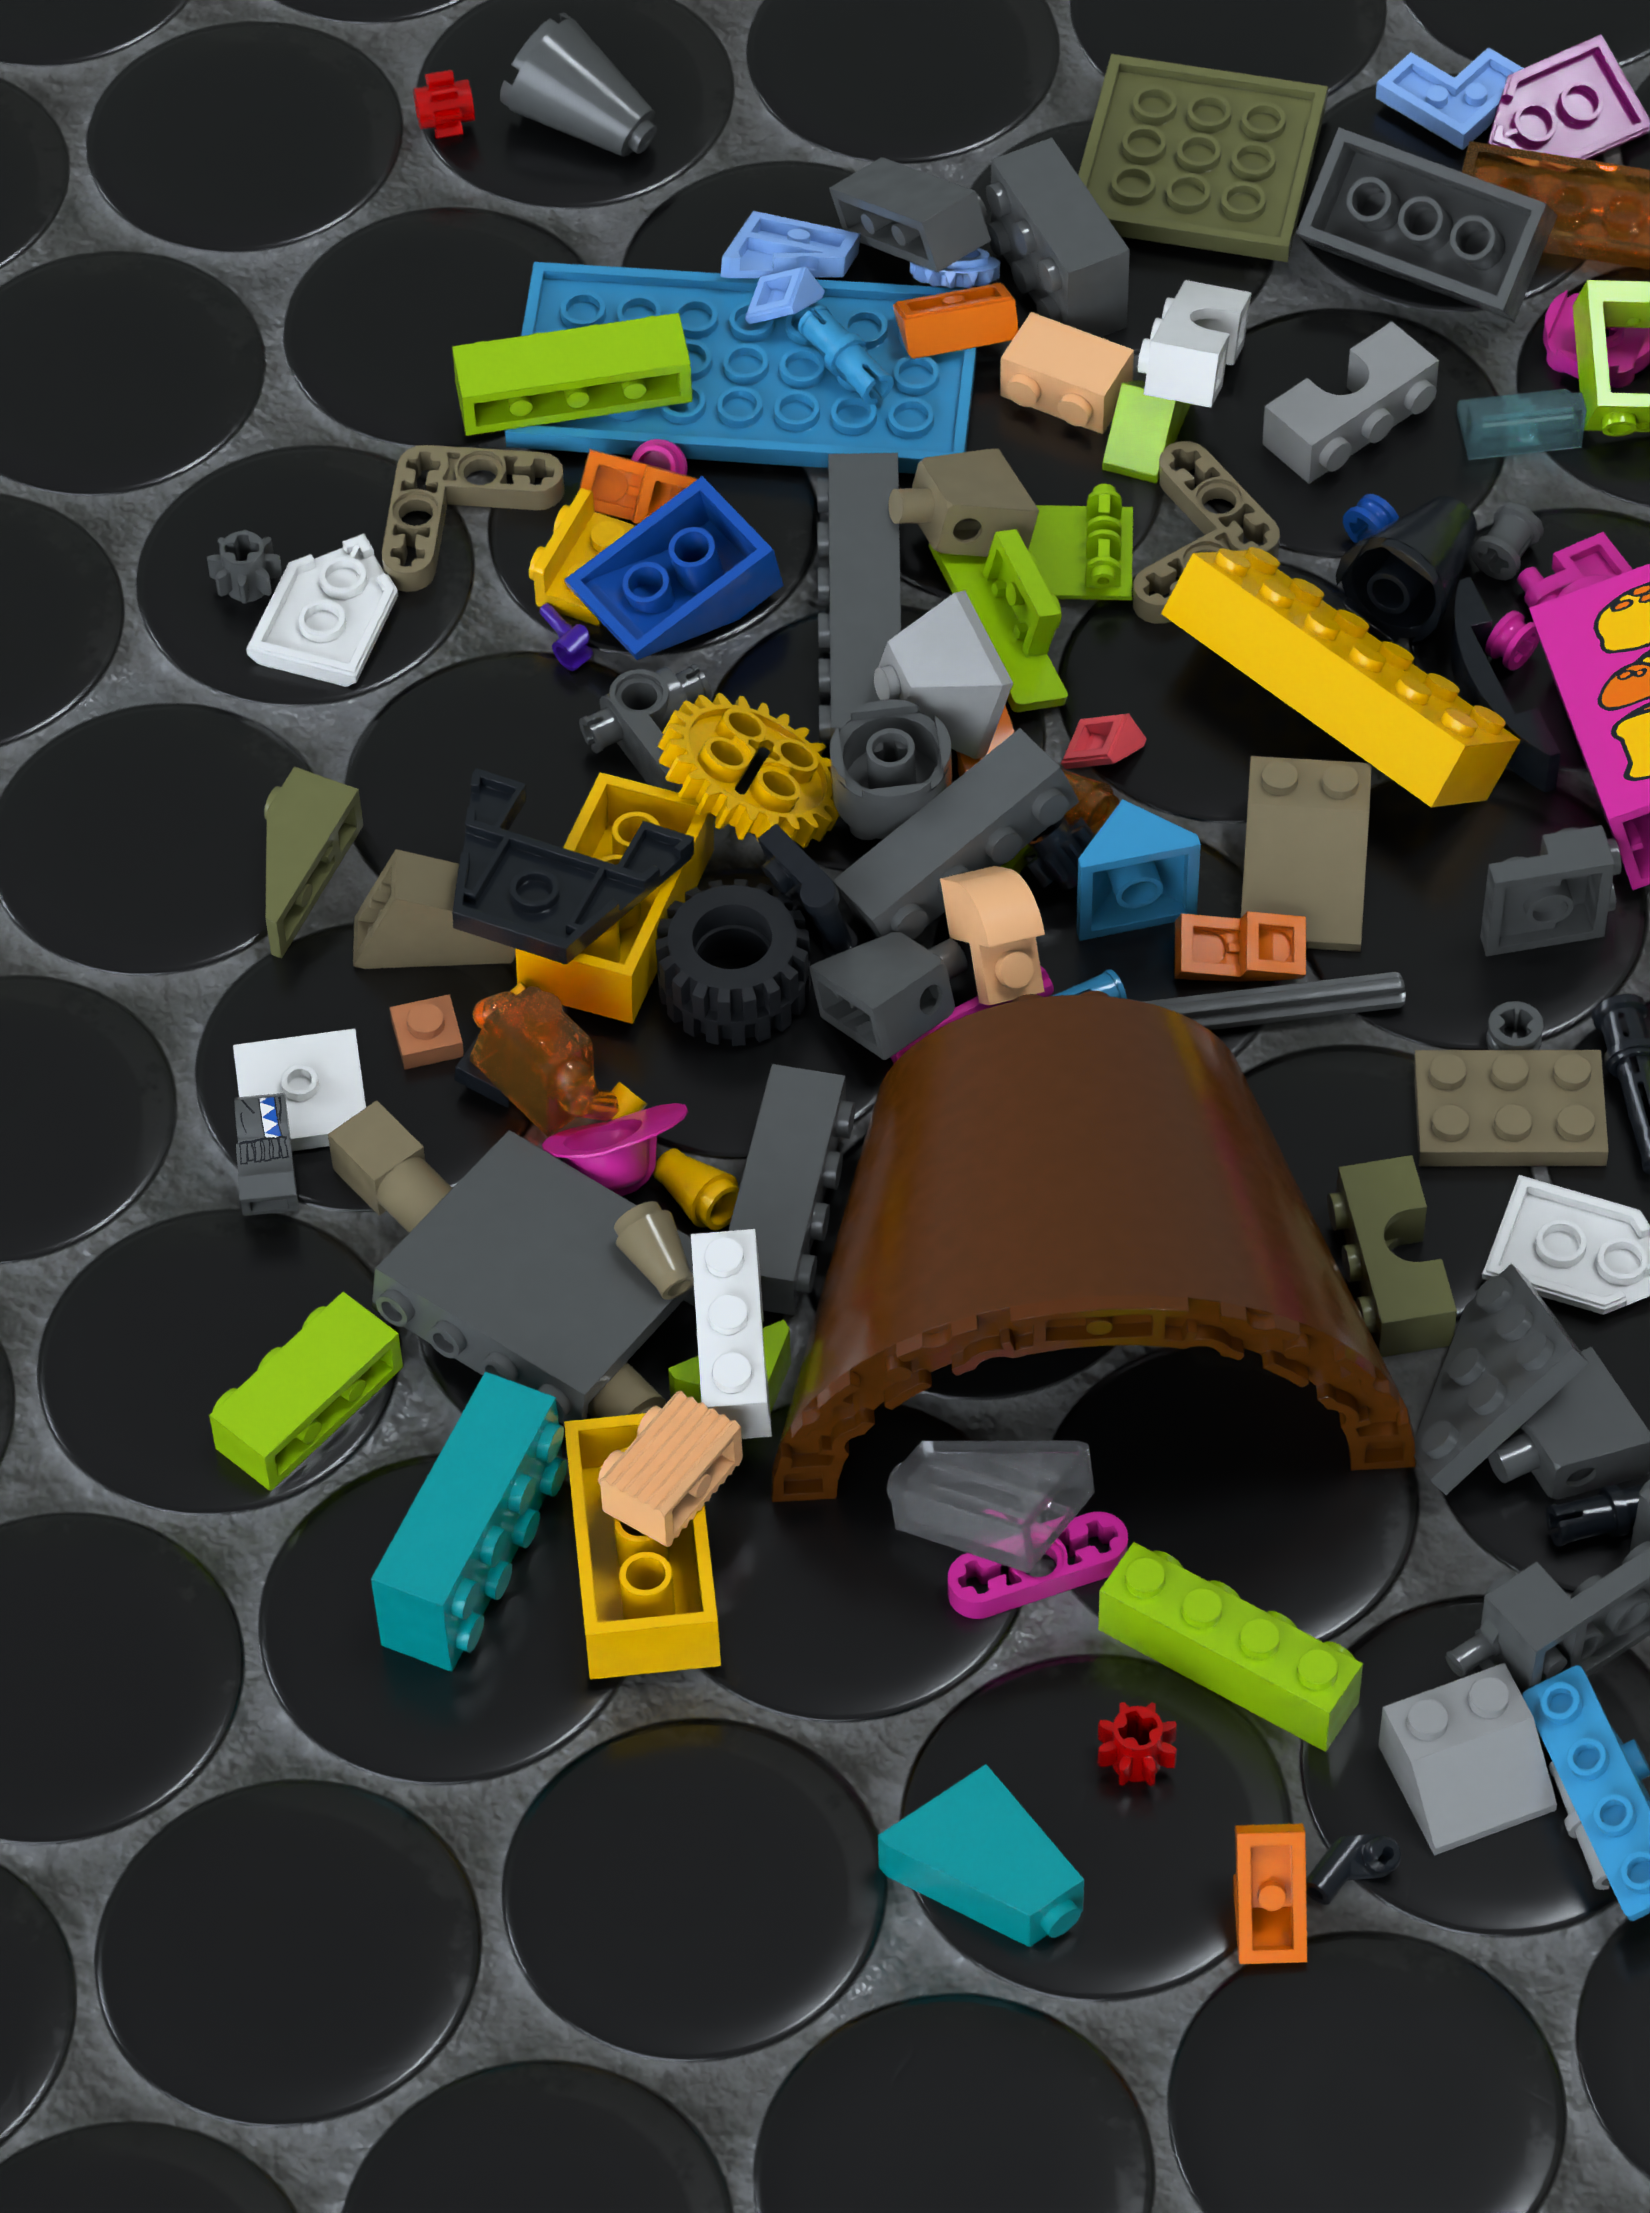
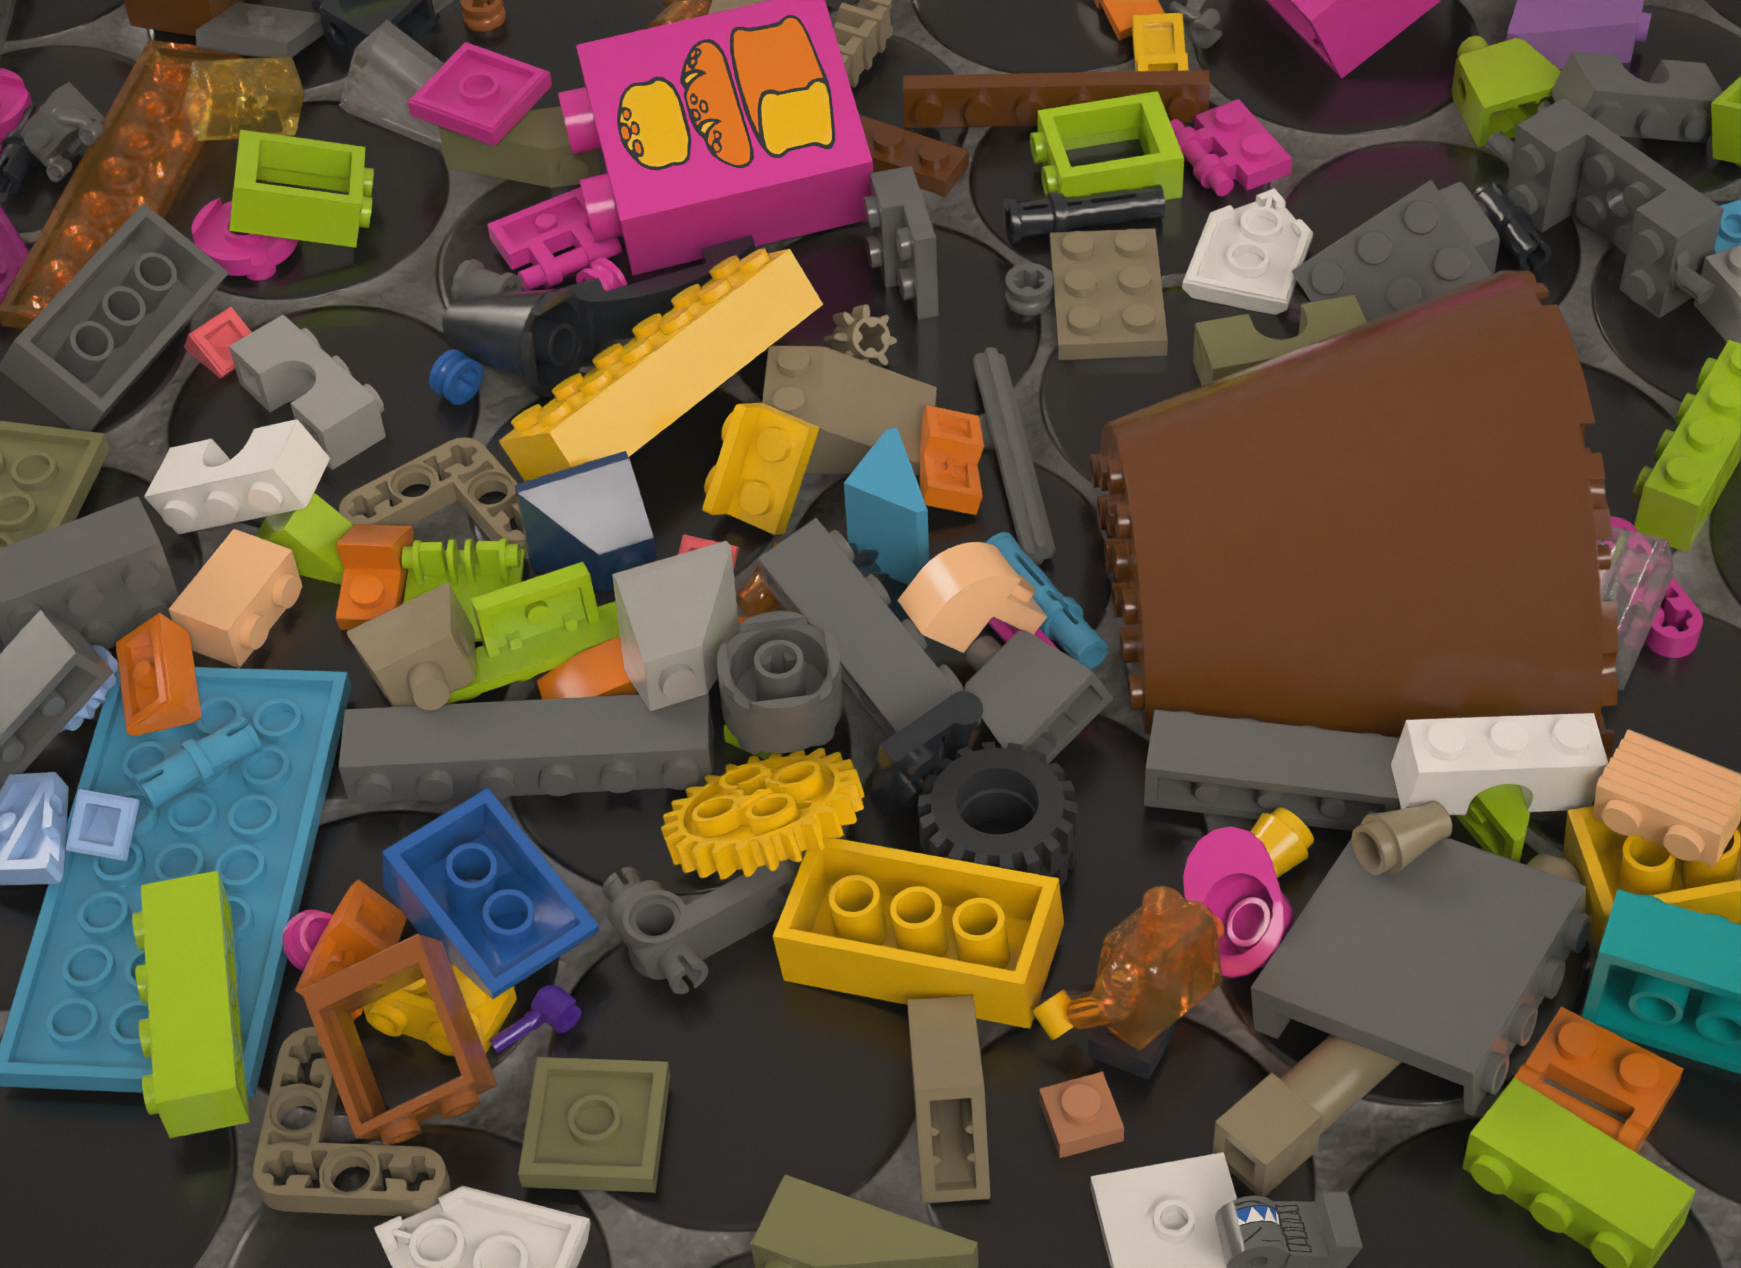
camera: 90 degrees left, 5 degrees down
black wing [452,768,694,965] -> none
clear light blue panel [1457,389,1587,460] -> none
none -> coral slope [184,307,252,379]
none -> dark orange window [301,934,498,1146]
none -> orange slope [335,524,414,630]
none -> slope [515,451,657,593]
none -> olive plate [518,1057,670,1193]
none -> yellow bracket [702,403,820,535]
none -> dark tan gear [824,305,897,367]
none -> orange plate [1514,1007,1683,1153]

